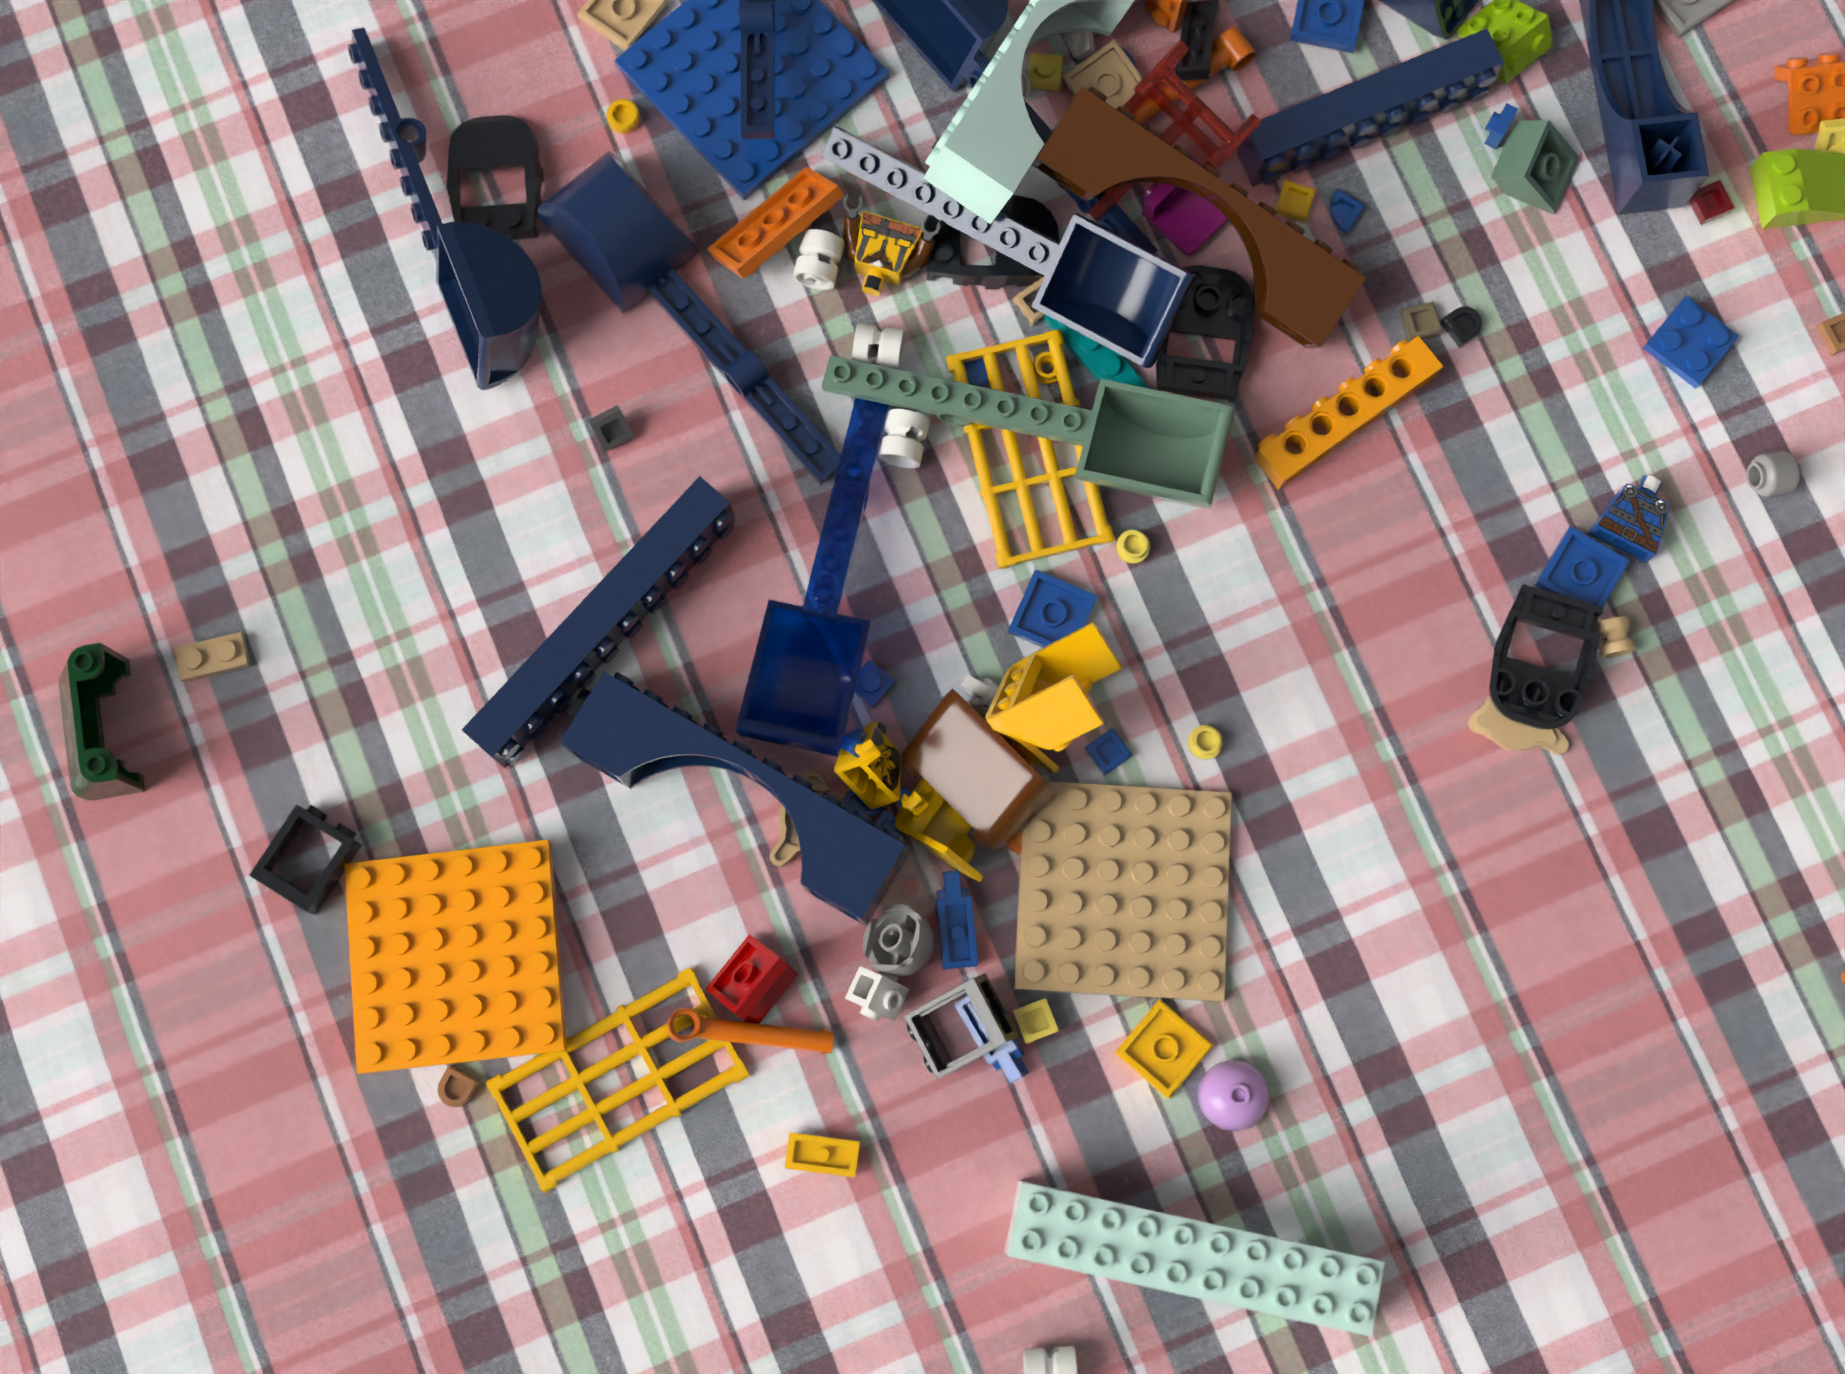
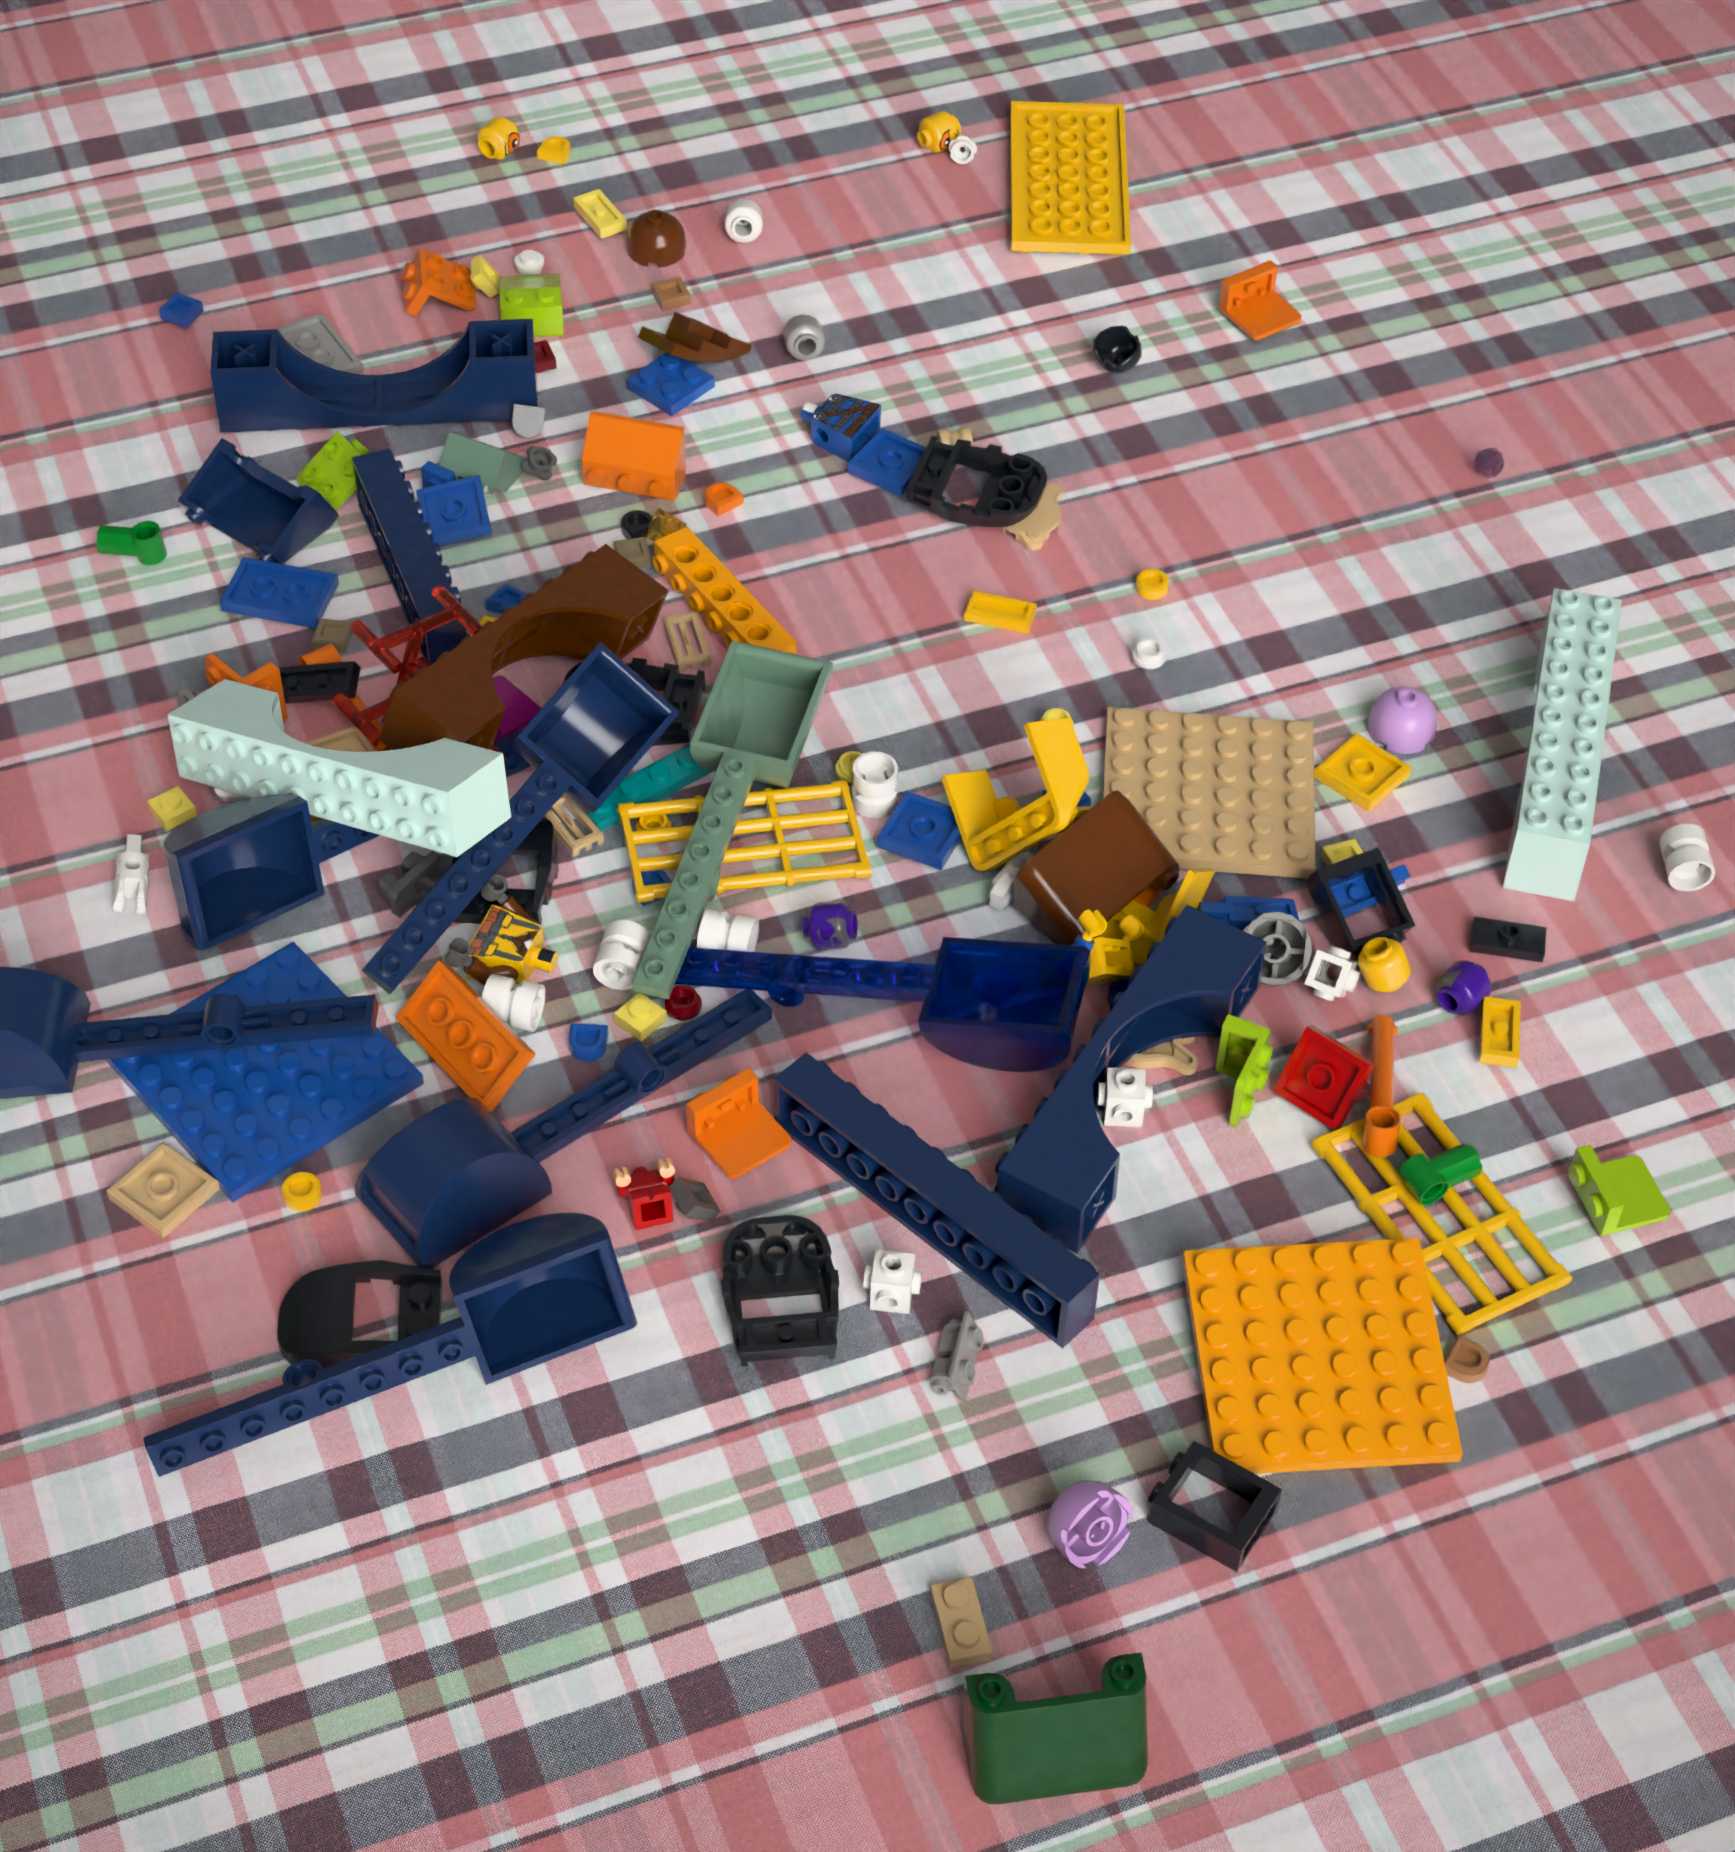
camera: 90 degrees left, 30 degrees down
none -> dark tan tile [311,618,354,654]
none -> blue plate [416,475,493,546]
none -> tile [511,404,545,438]
none -> dark grey plate [522,446,557,481]
none -> blue tile [569,1023,609,1062]
none -> orange slope [582,411,686,501]
none -> red piece [613,1158,675,1230]
none -> light yellow plate [614,992,667,1042]
none -> reddish brown slope [638,312,752,361]
none -> clear yellow plate [647,508,686,541]
none -> tan tile [664,612,711,671]
none -> dark red plate [665,985,702,1021]
none -> orange bracket [686,1068,791,1179]
none -> orange tile [705,482,744,517]
none -> black slope [721,1215,840,1367]
none -> dark purple head [802,902,858,950]
none -> white wheel [852,752,898,818]
none -> white brick [863,1250,922,1314]
none -> light grey hinge [930,1311,984,1402]
none -> yellow tile [964,590,1037,634]
none -> lavender cylinder [1048,1480,1133,1568]
none -> black hair [1093,325,1142,374]
none -> white brick [1097,1067,1153,1127]
none -> white plate [1132,638,1166,669]
none -> yellow tile [1135,569,1169,600]
none -> lime bracket [1215,1014,1273,1128]
none -> yellow head [1358,937,1411,992]
none -> green piece [1398,1143,1483,1205]
none -> dark purple head [1435,960,1491,1015]
none -> black plate [1470,916,1547,963]
none -> clear purple plate [1474,447,1504,478]
none -> lime bracket [1568,1144,1671,1236]

